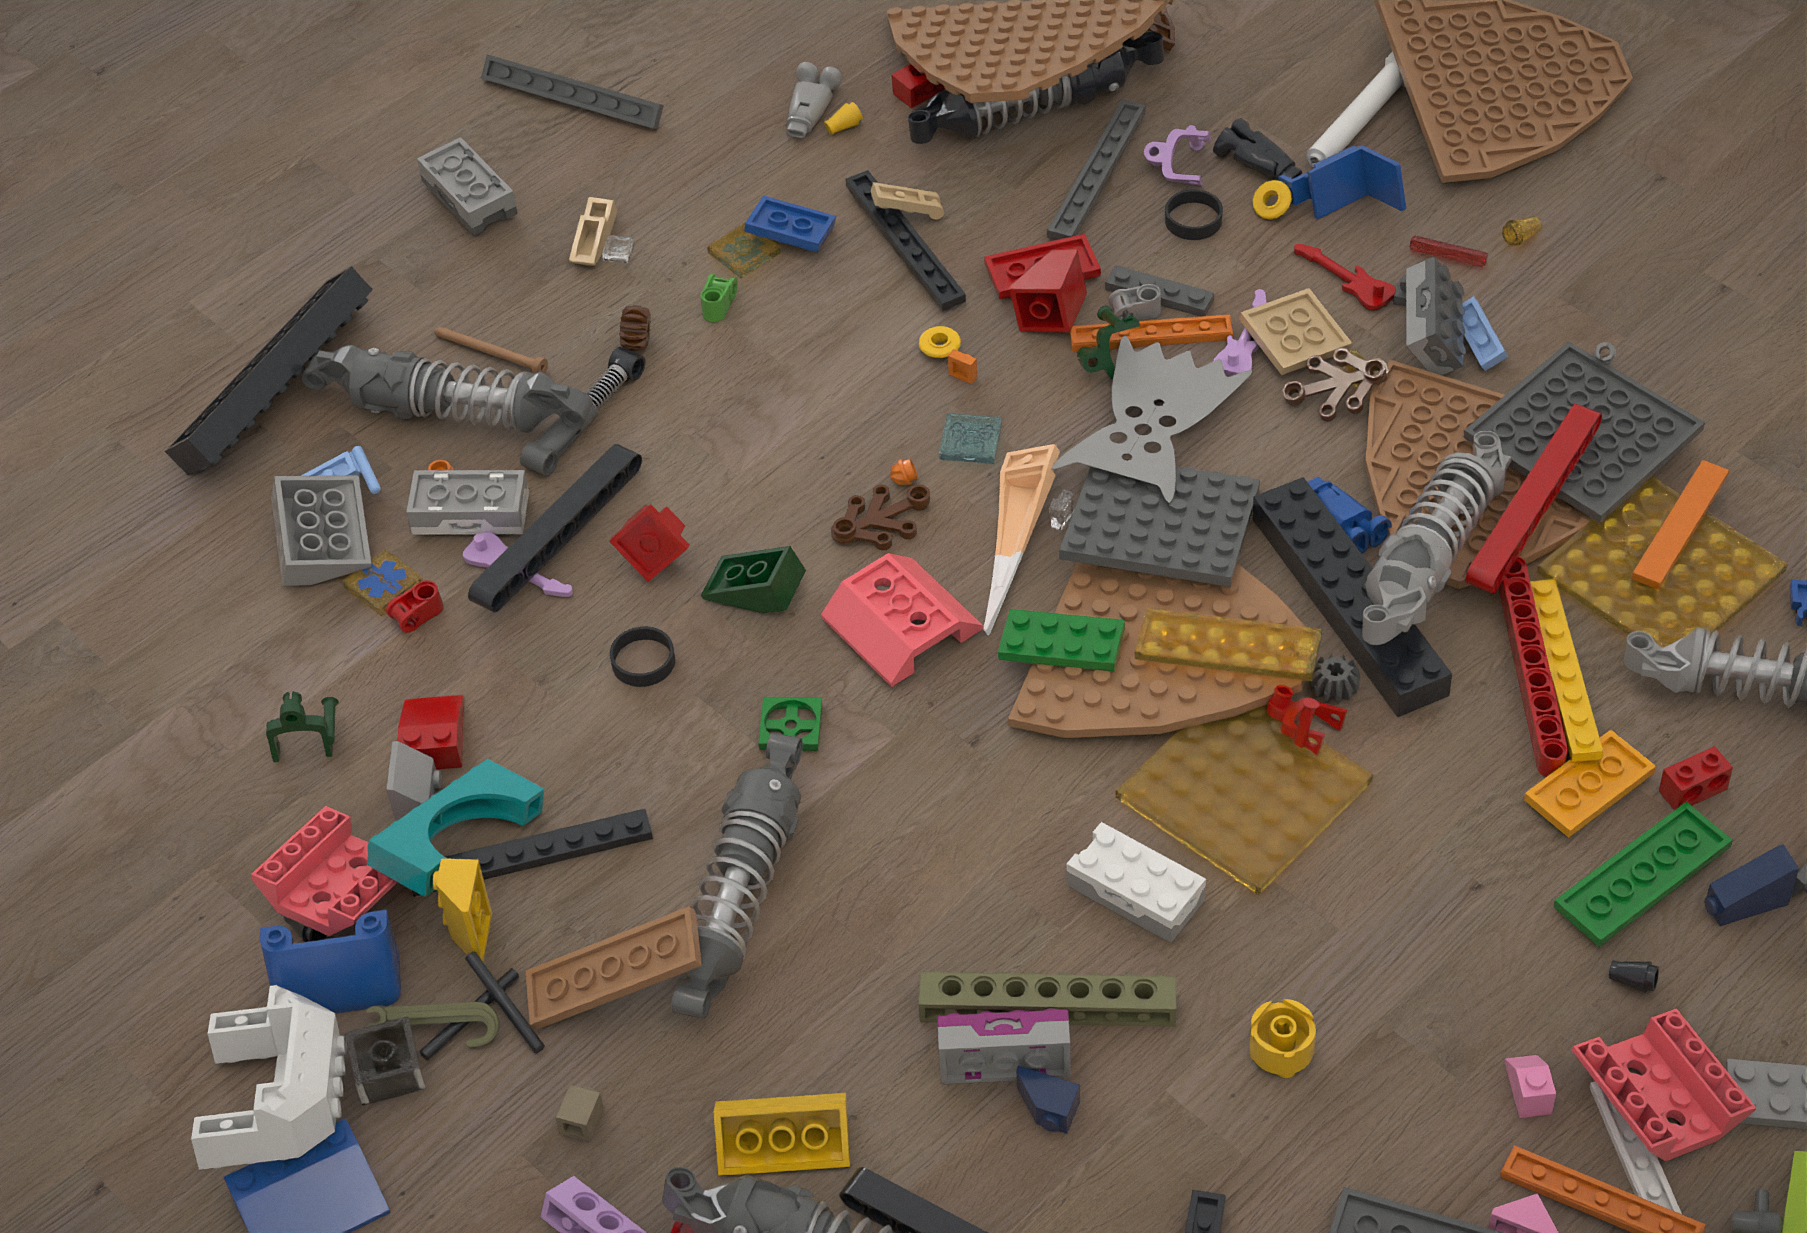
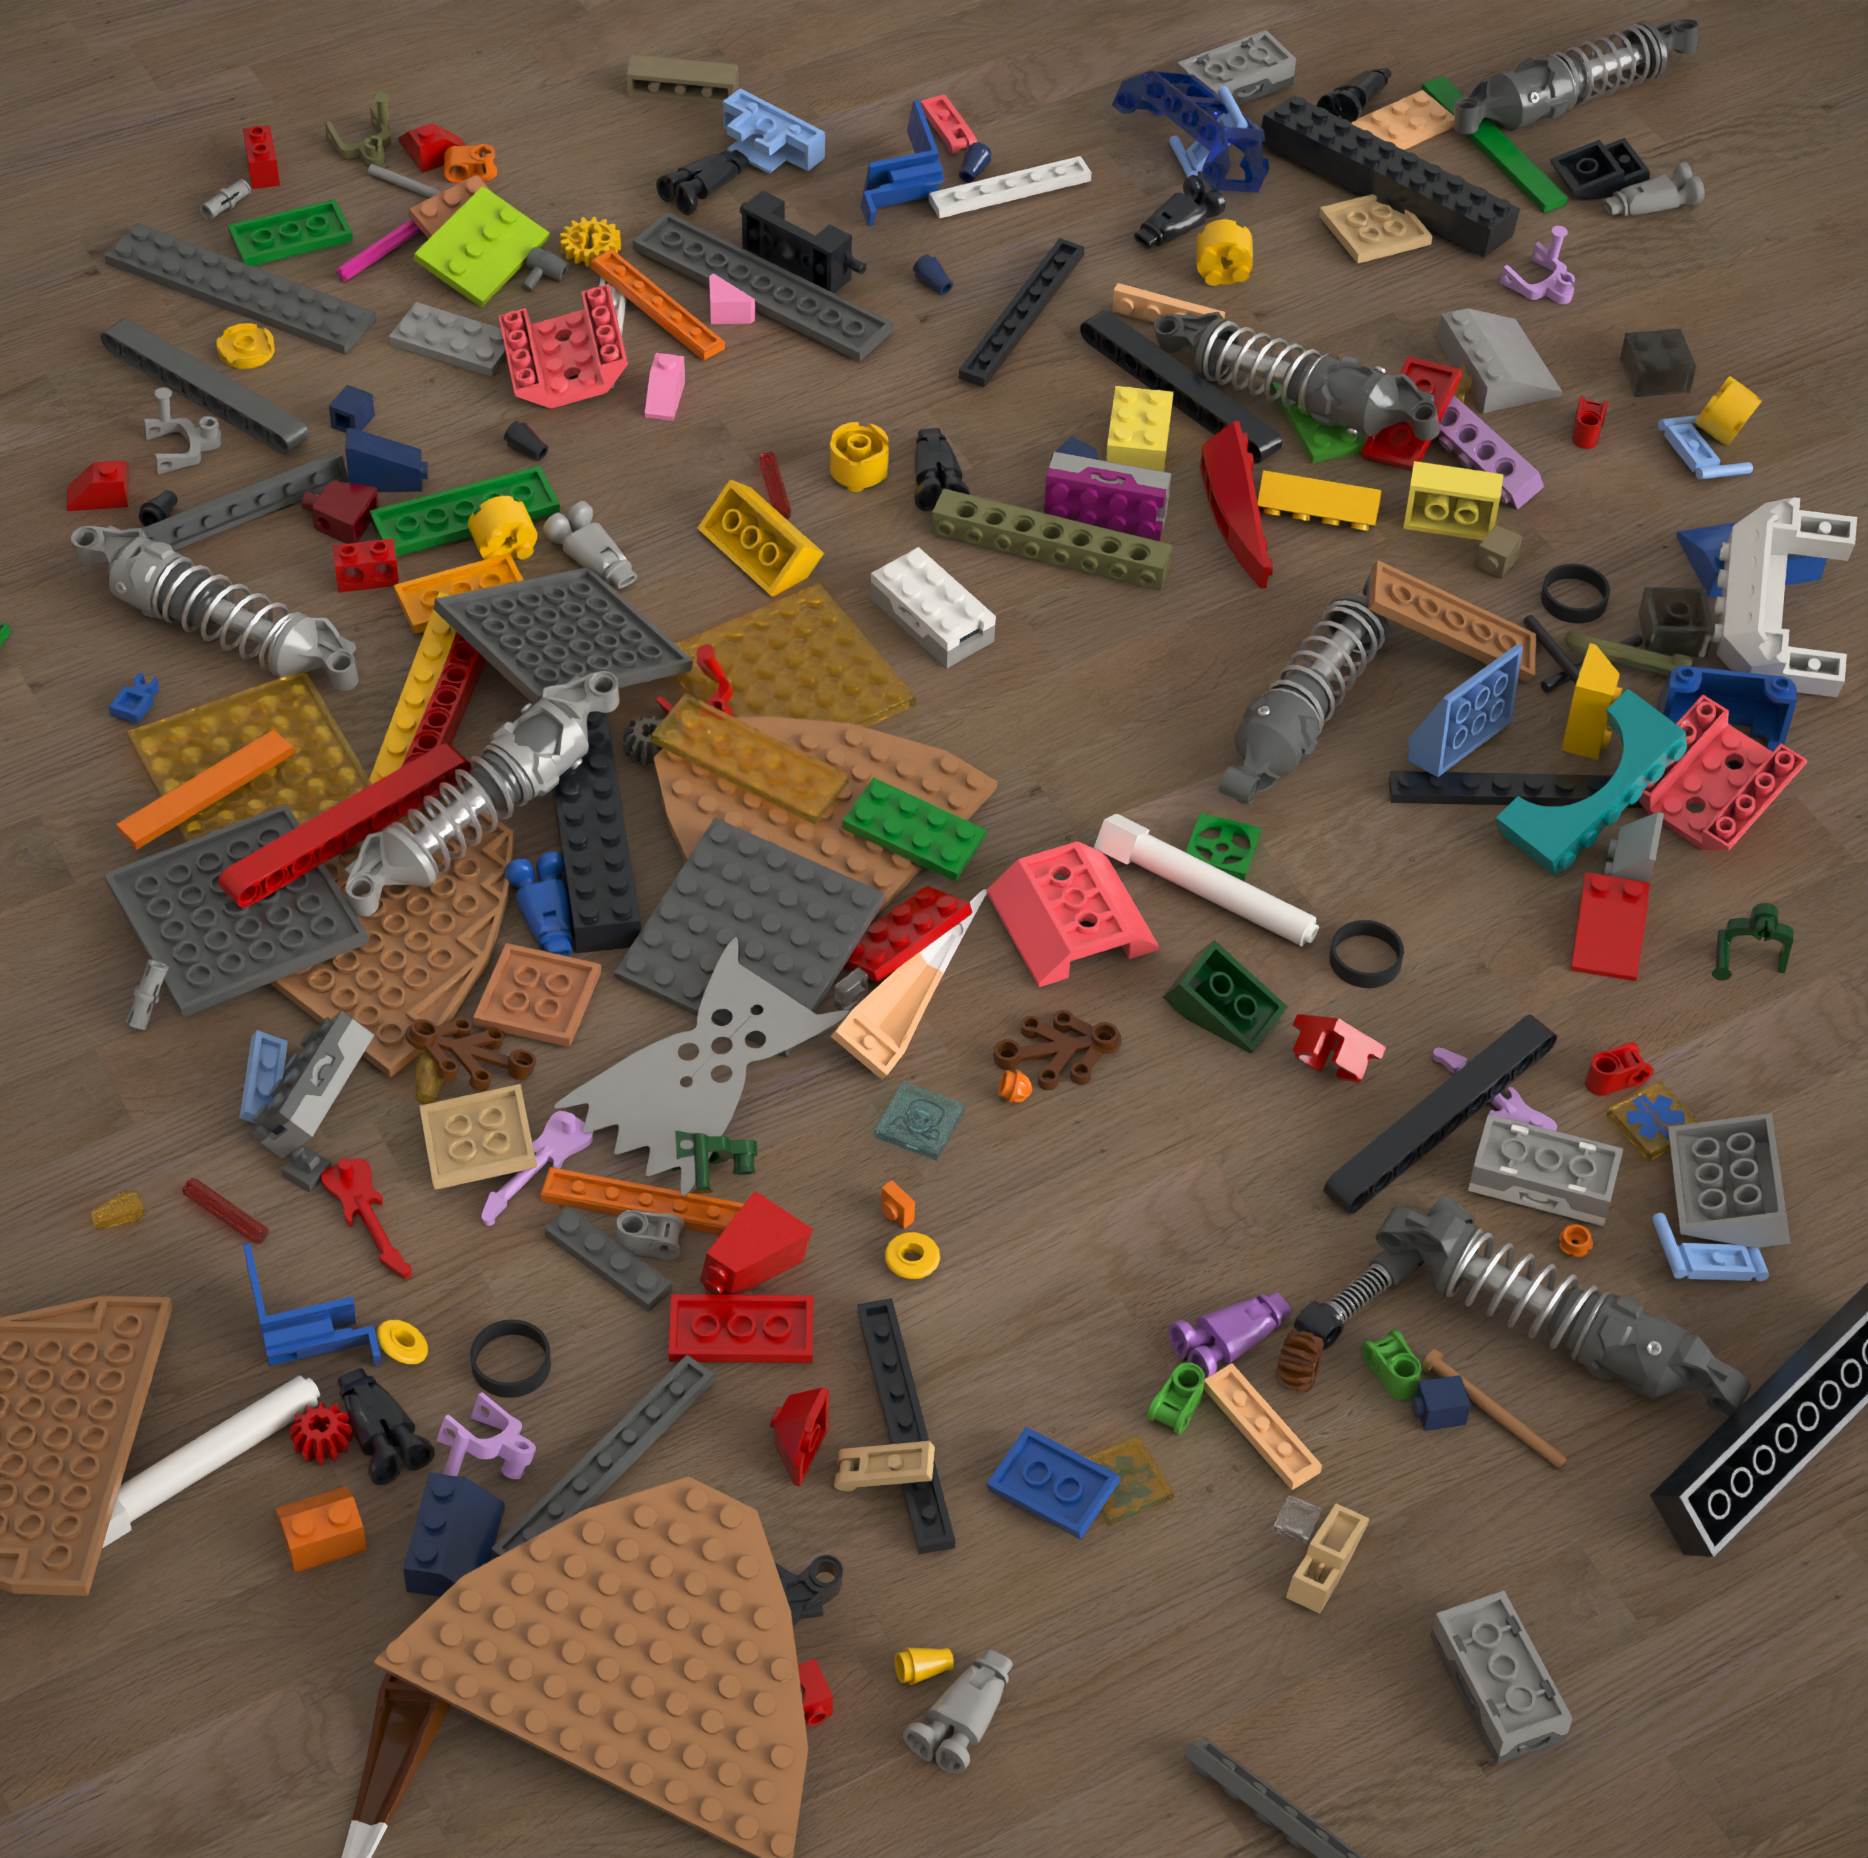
camera: 170 degrees left, 0 degrees up
none -> orange slope [275,1486,367,1573]
none -> red gear [289,1401,353,1466]
none -> dark red torso [302,481,379,544]
none -> dark blue slope [403,1472,505,1597]
none -> dark grey plate [434,567,693,704]
none -> yellow brick [468,496,537,560]
none -> nougat plate [473,943,601,1048]
none -> light grey piece [543,501,637,589]
none -> yellow slope [697,480,824,596]
none -> clear red axle [759,451,791,519]
none -> red slope [770,1387,829,1487]
none -> red plate [843,886,973,983]
none -> black piece [914,428,970,511]
none -> white brick [1094,813,1319,946]
none -> light yellow brick [1106,386,1173,472]
none -> medium lavender piece [1168,1292,1292,1379]
none -> red wedge [1200,421,1273,589]
none -> light nougat plate [1204,1363,1322,1490]
none -> bright green piece [1361,1329,1421,1400]
none -> light yellow brick [1403,461,1504,541]
none -> medium blue slope [1408,644,1523,777]
none -> dark blue brick [1412,1375,1471,1431]
none -> black tyre [1541,564,1610,624]

